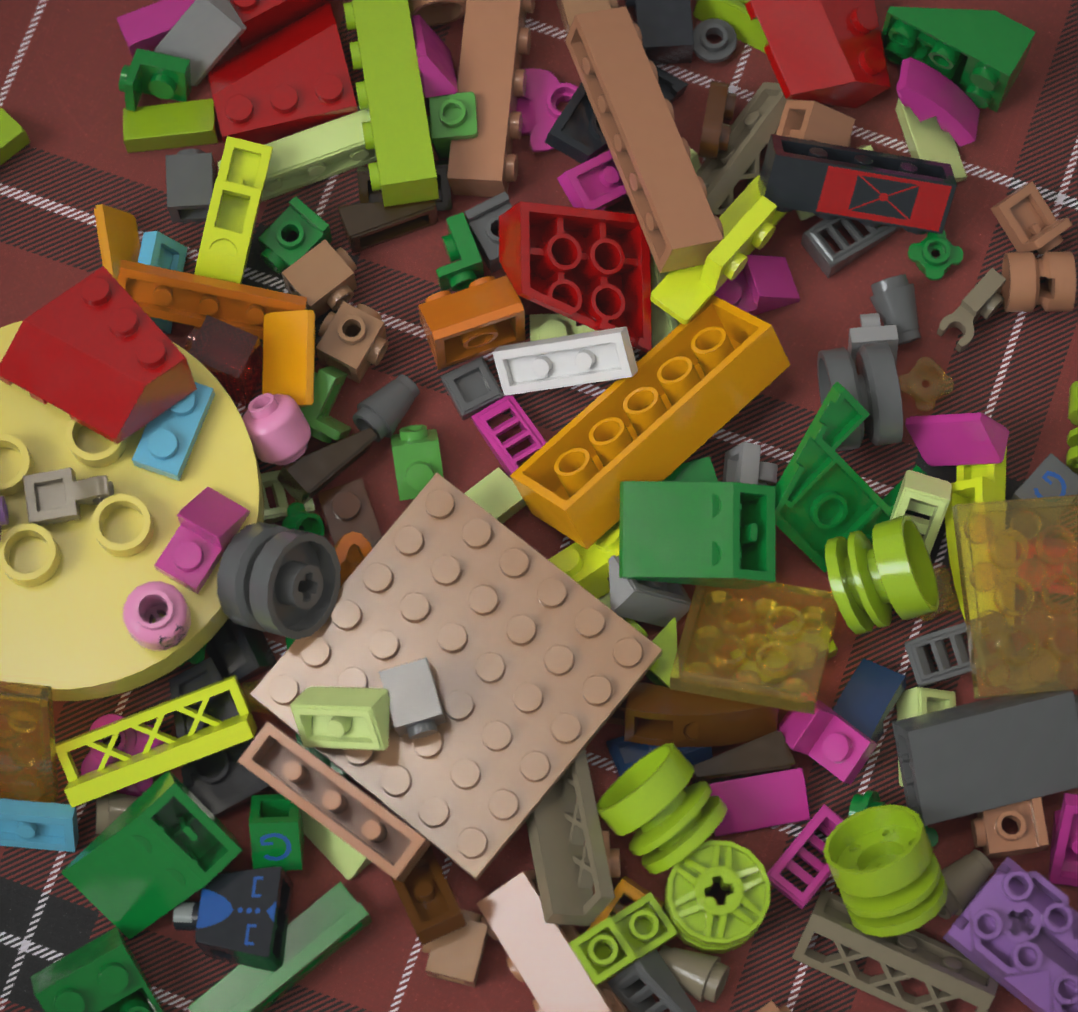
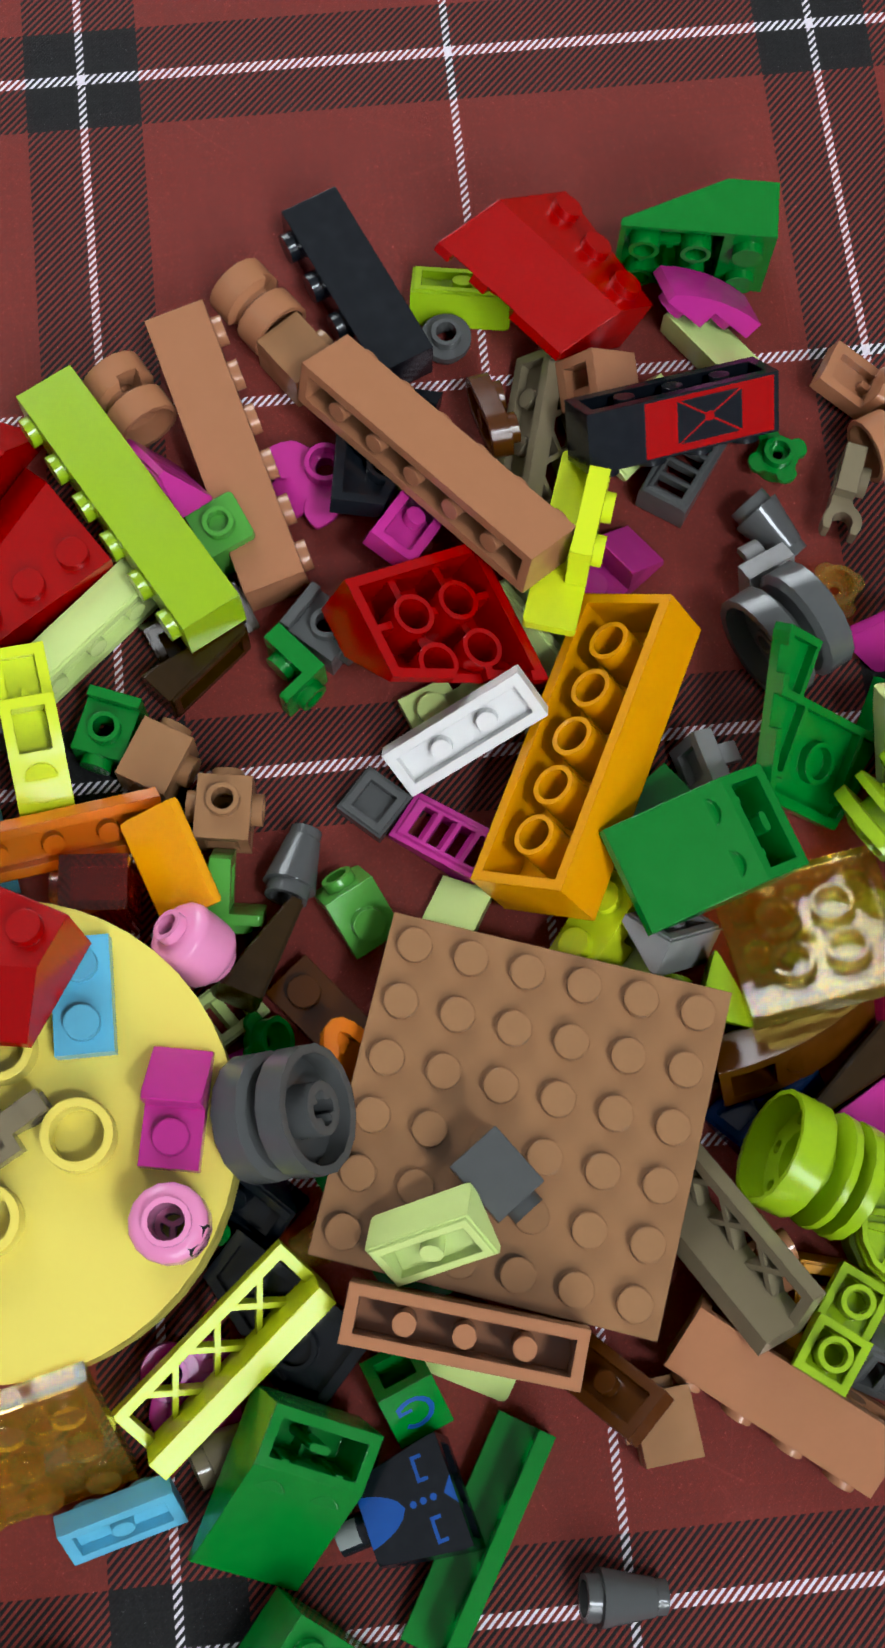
camera: 30 degrees left, 0 degrees up
orange slope [418,276,525,370] -> none

